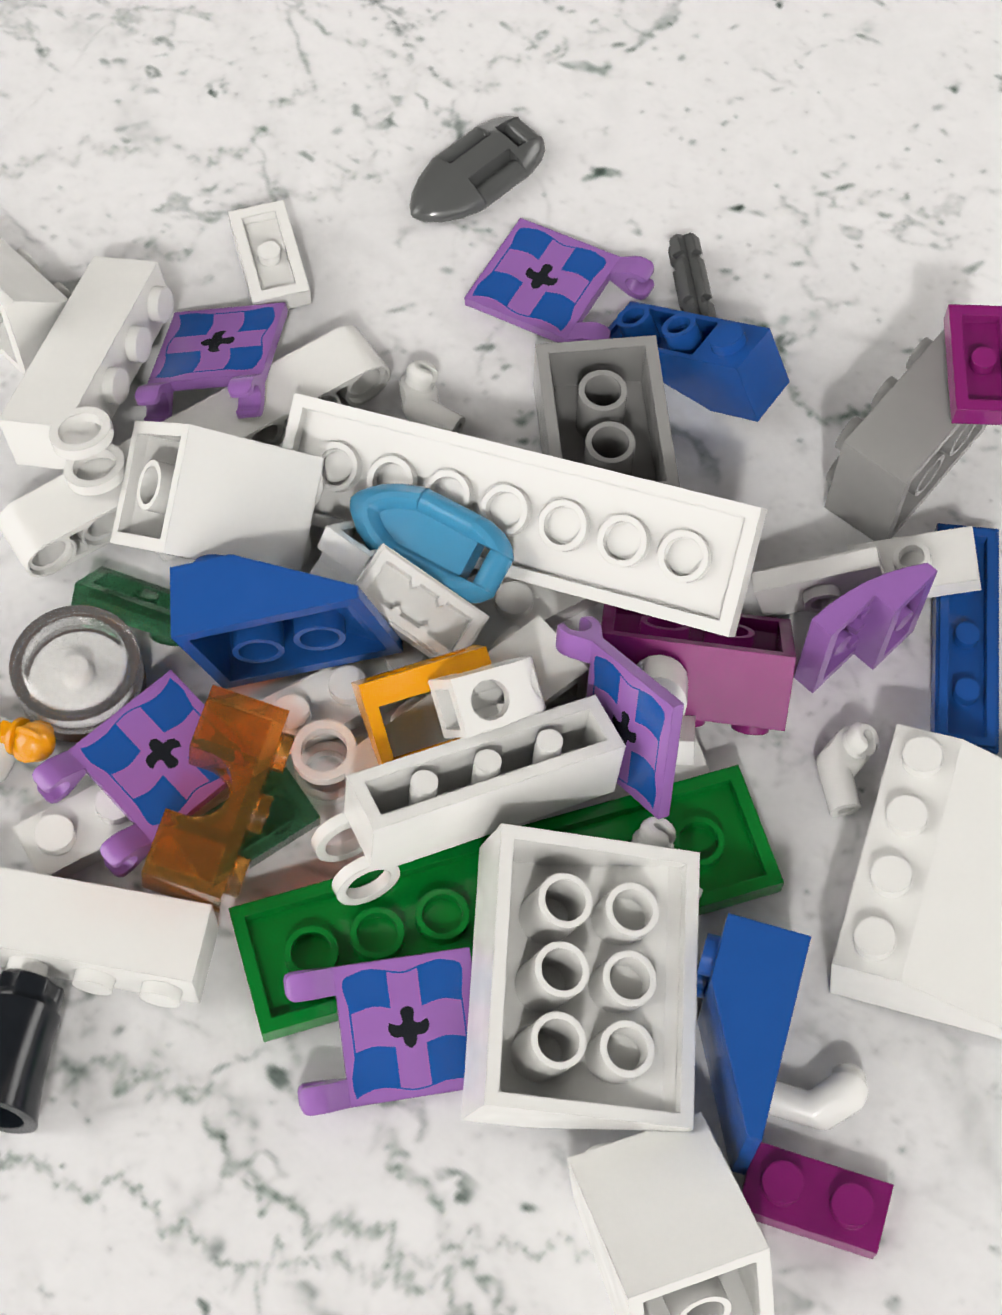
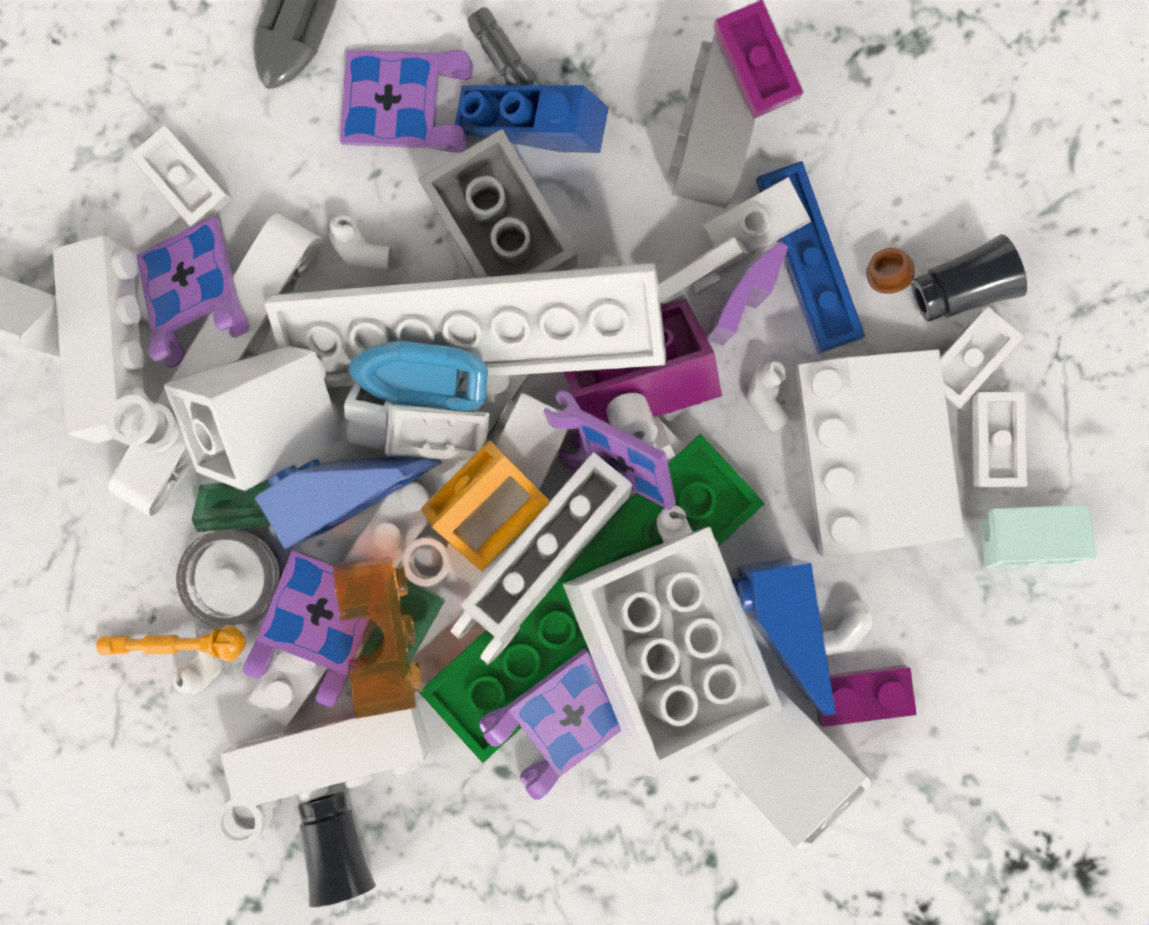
camera: 25 degrees left, 25 degrees up
white leg [428,656,546,738] -> none

